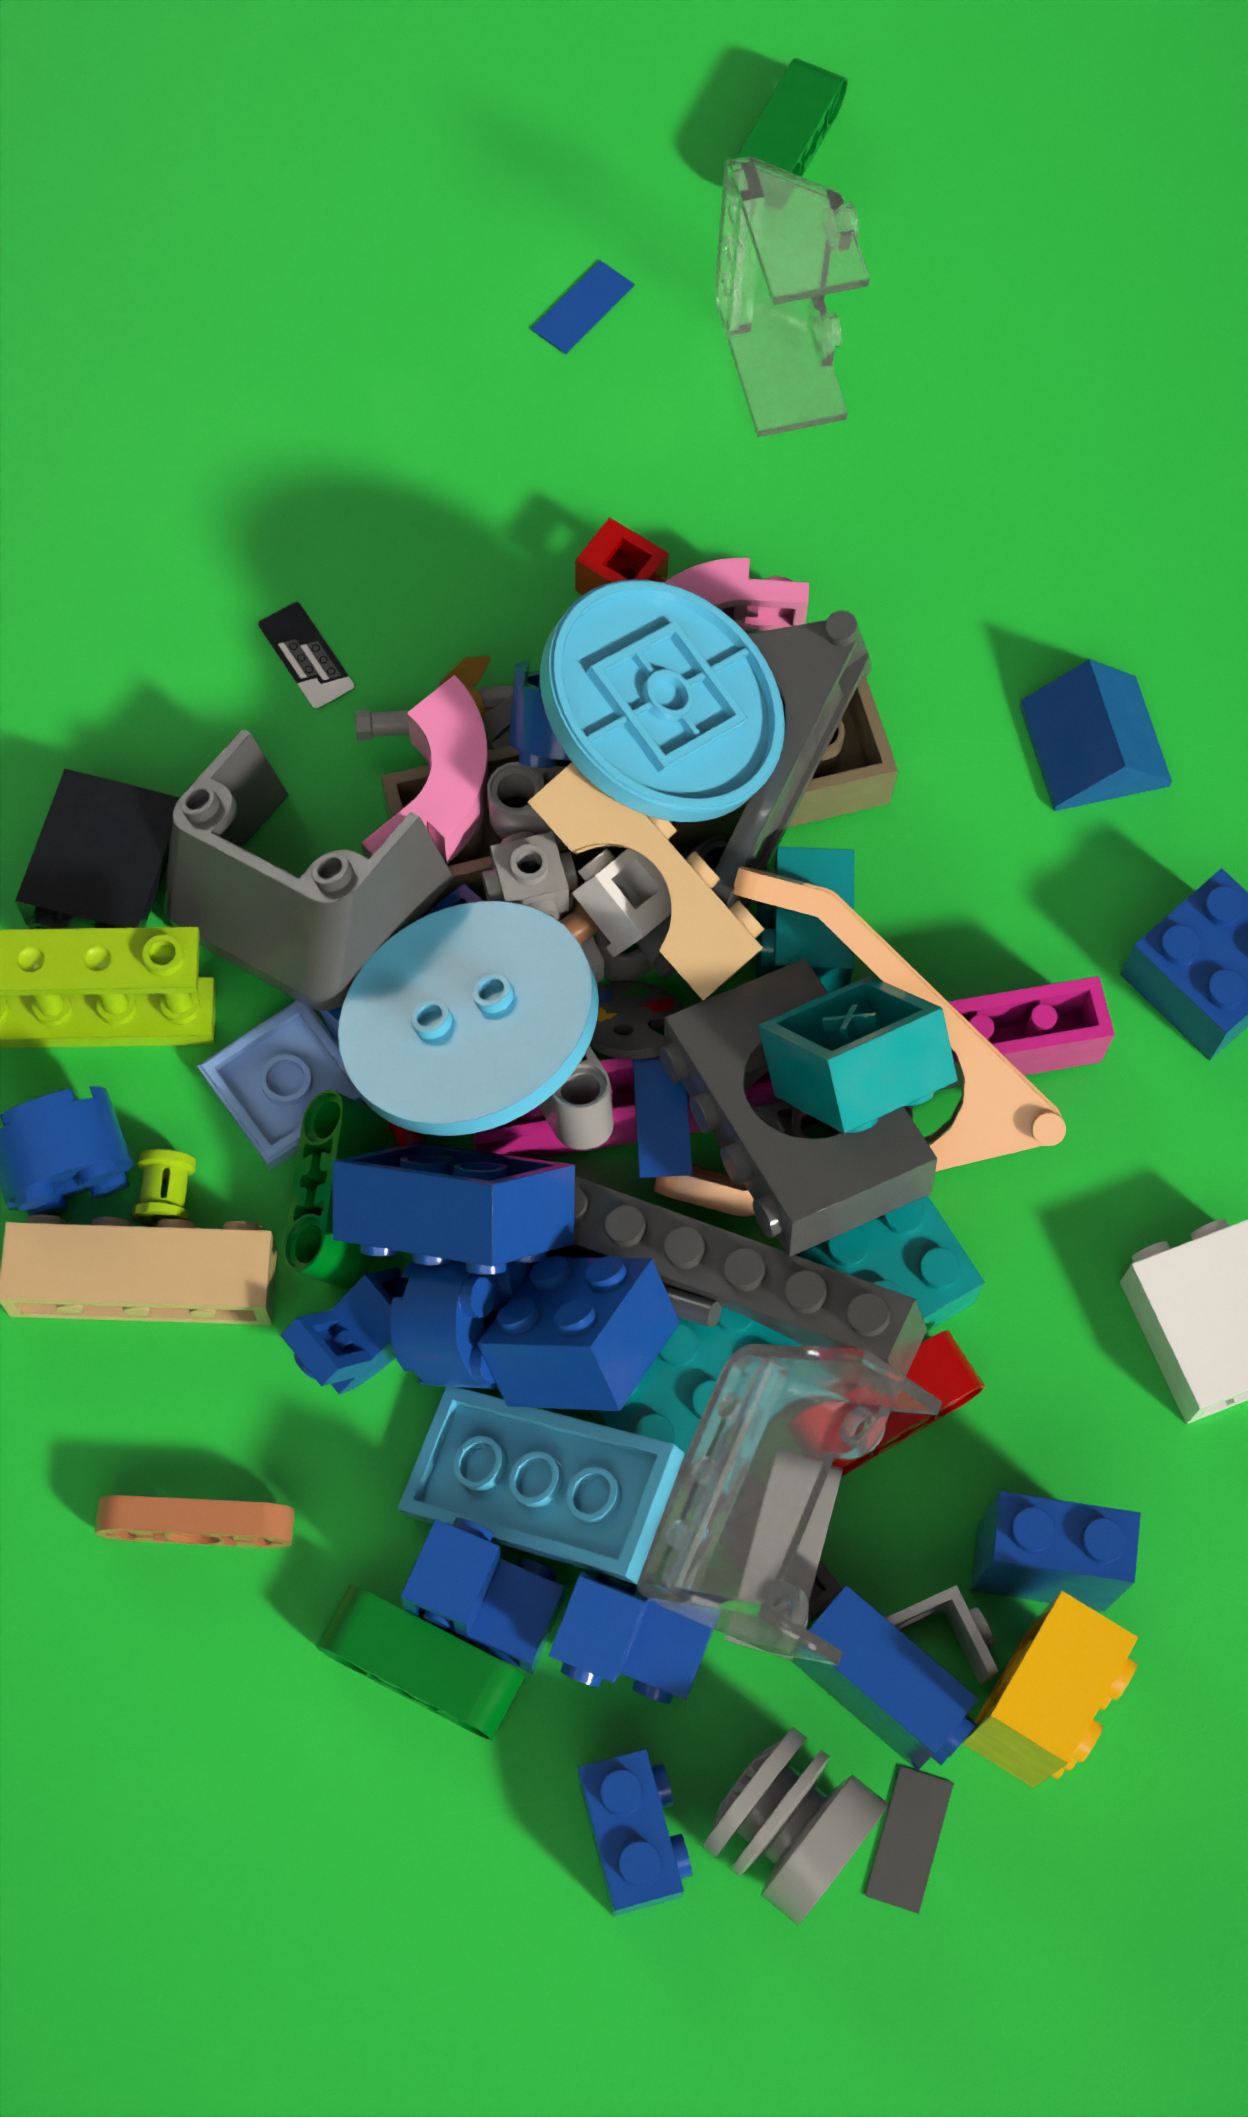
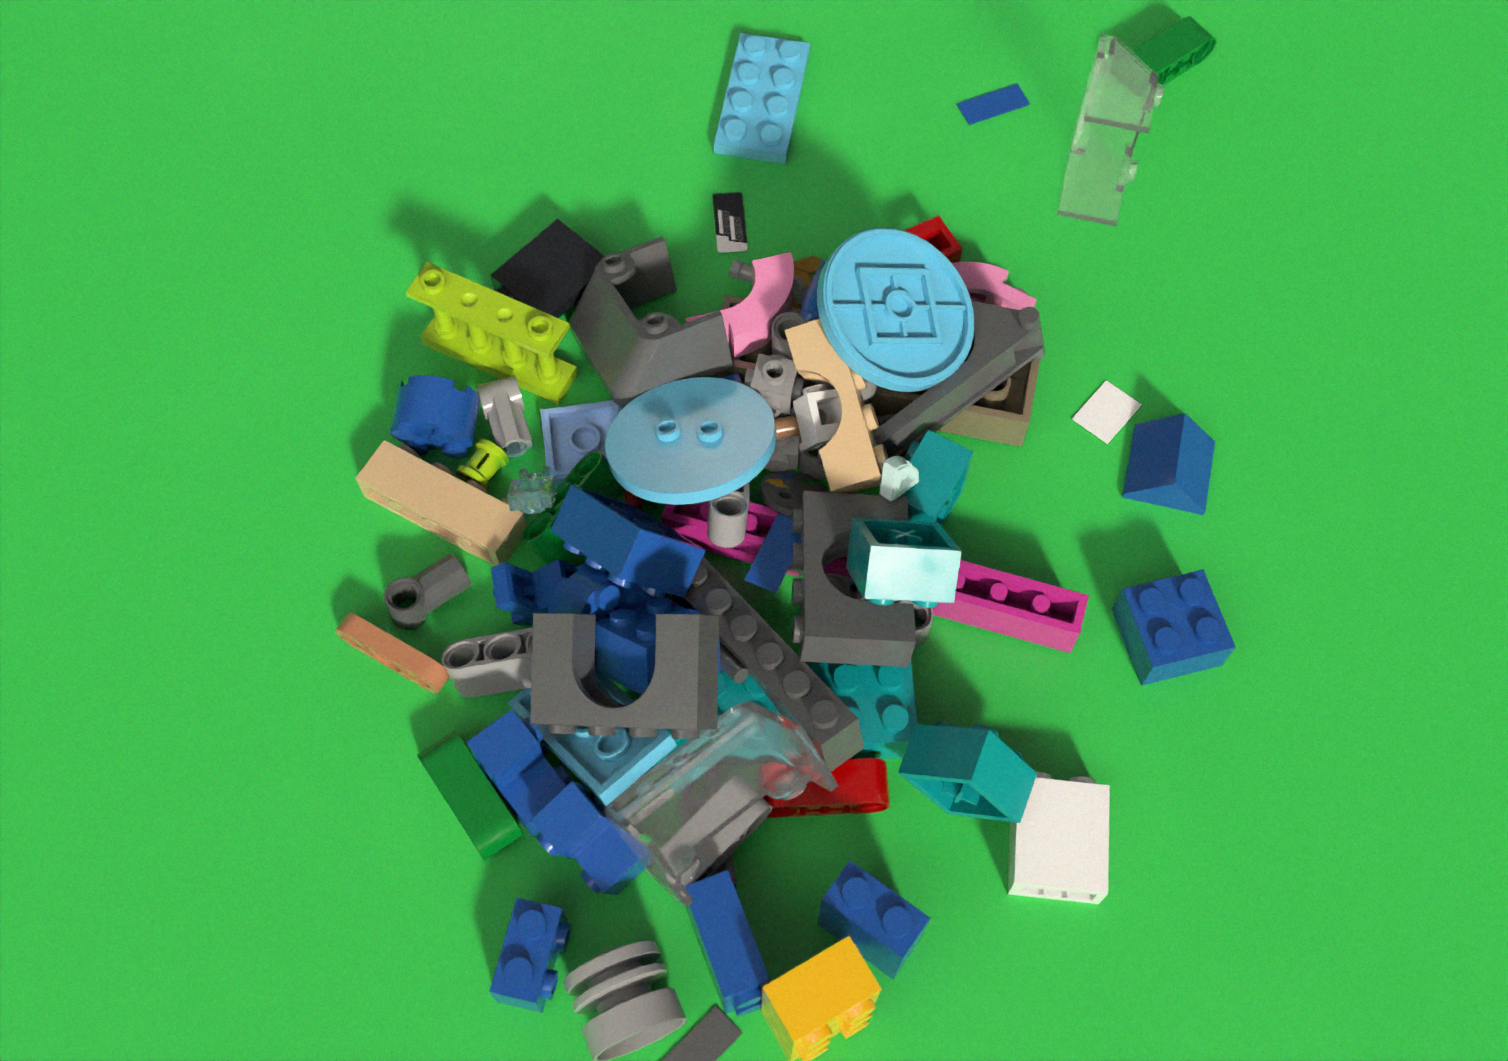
camera: 30 degrees right, 5 degrees down
light nougat piece [653,866,1066,1217] -> none
white bracket [886,1585,998,1685] -> none
none -> dark grey piece [384,554,472,630]
none -> light grey beam [441,627,533,698]
none -> light grey piece [476,375,533,458]
none -> clear light blue plate [507,466,556,514]
none -> dark grey arch [530,613,719,739]
none -> medium azure plate [714,33,810,164]
none -> light aqua tile [880,456,919,501]
none -> teal brick [898,722,1037,823]
none -> white sticker [1072,380,1142,444]

